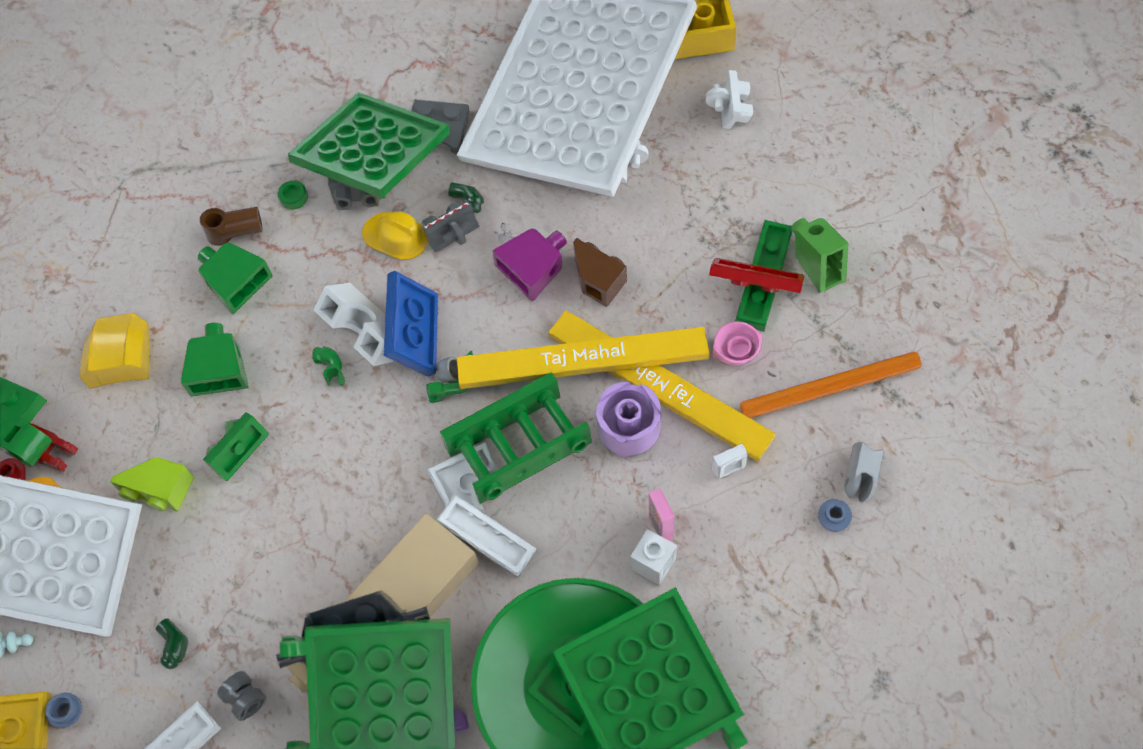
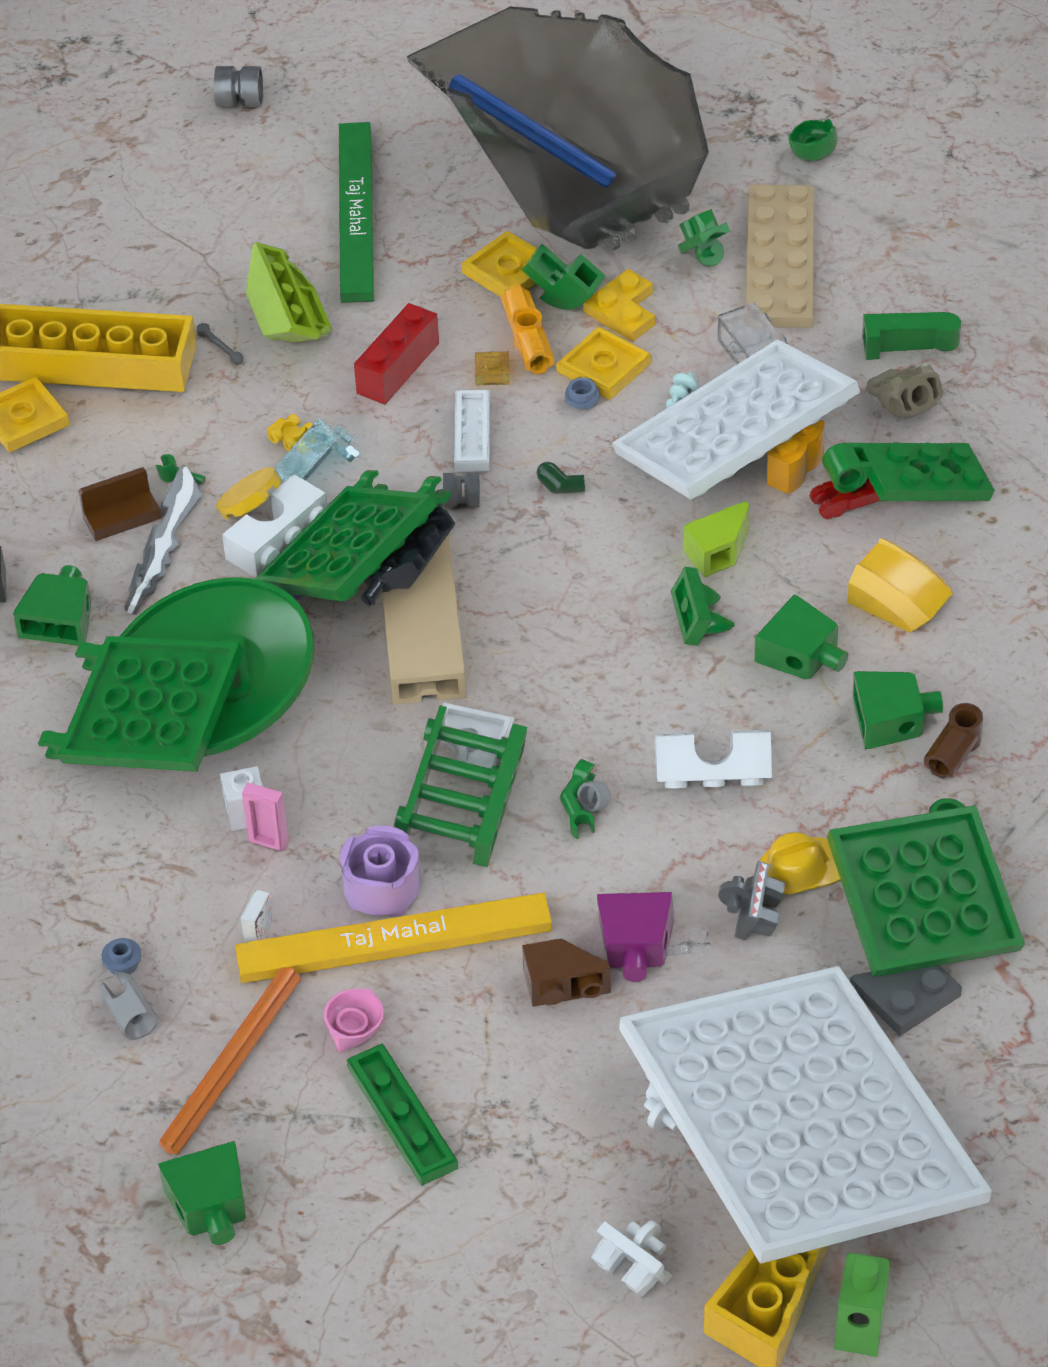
camera: 130 degrees right, 15 degrees down
green arm [312,346,345,386] -> none
blue tile [384,270,438,377] -> none
white plate [436,494,537,578] -> none
dark green arm [448,182,484,213] -> none
yellow tile [457,327,709,389] -> none
red plate [709,258,804,293] -> none
bright green torso [791,218,849,293] -> none
none -> green torso [158,1141,246,1245]

